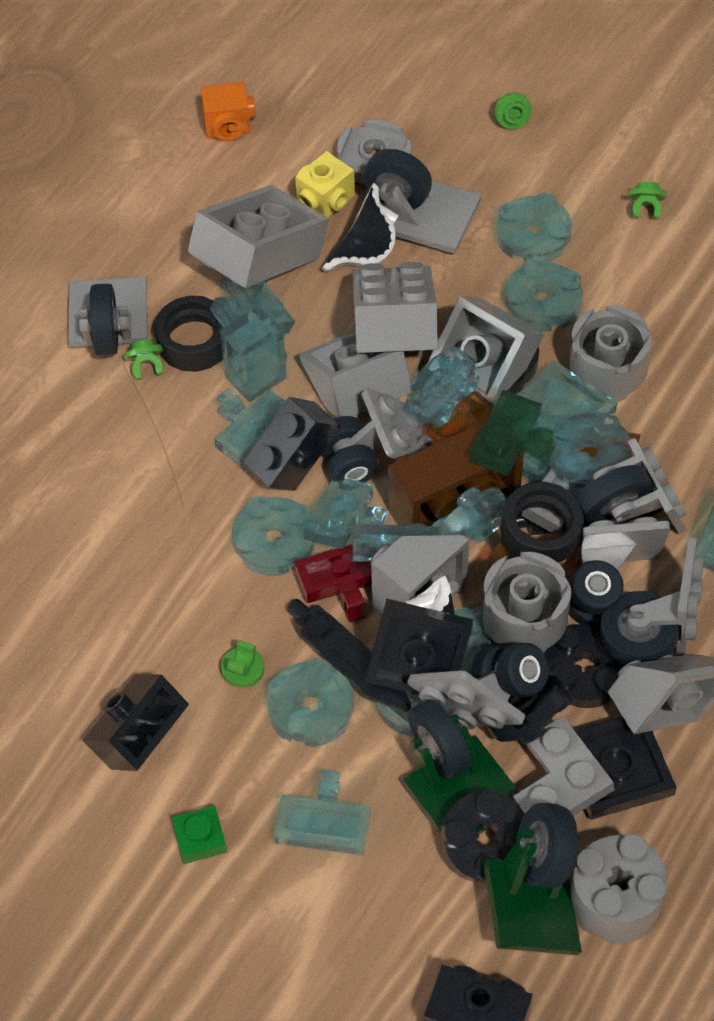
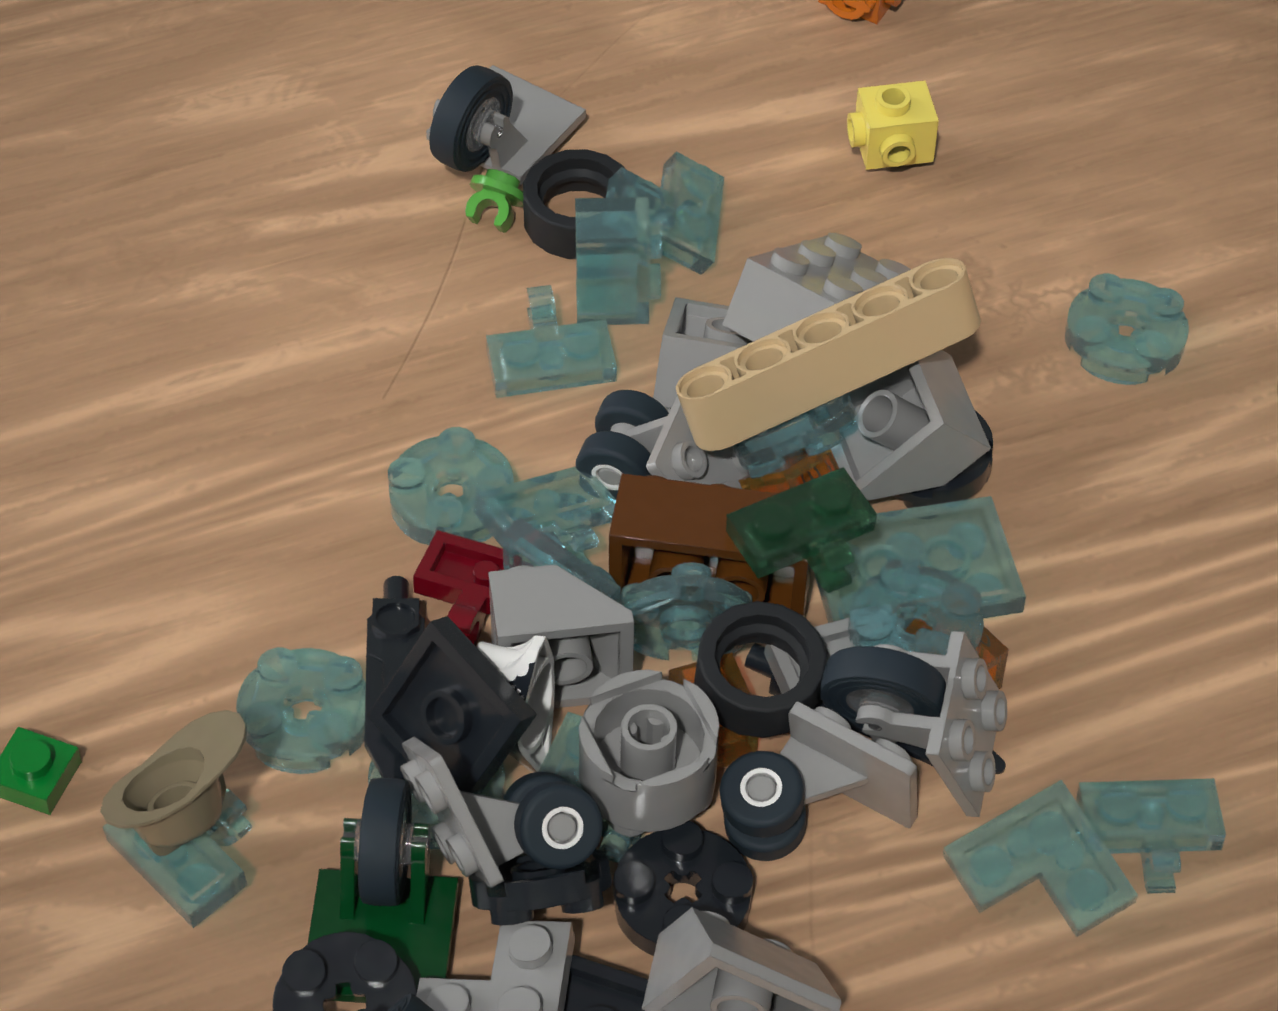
camera: 35 degrees right, 5 degrees down
black brick [83,674,189,771] -> none
light grey brick [188,184,329,288] -> none
bright green plate [221,640,265,688] -> none
black brick [243,397,341,491] -> none
black hat [321,183,398,272] -> none
light grey plate [337,119,411,184] -> none
light grey plate [363,149,481,254] -> none
bright green plate [495,92,532,129] -> none
clear light blue plate [505,258,583,332] -> none
light grey brick [569,305,652,402] -> none
plate [600,537,704,665] -> none
none -> dark tan piece [100,710,247,856]
none -> tan beam [676,258,981,451]

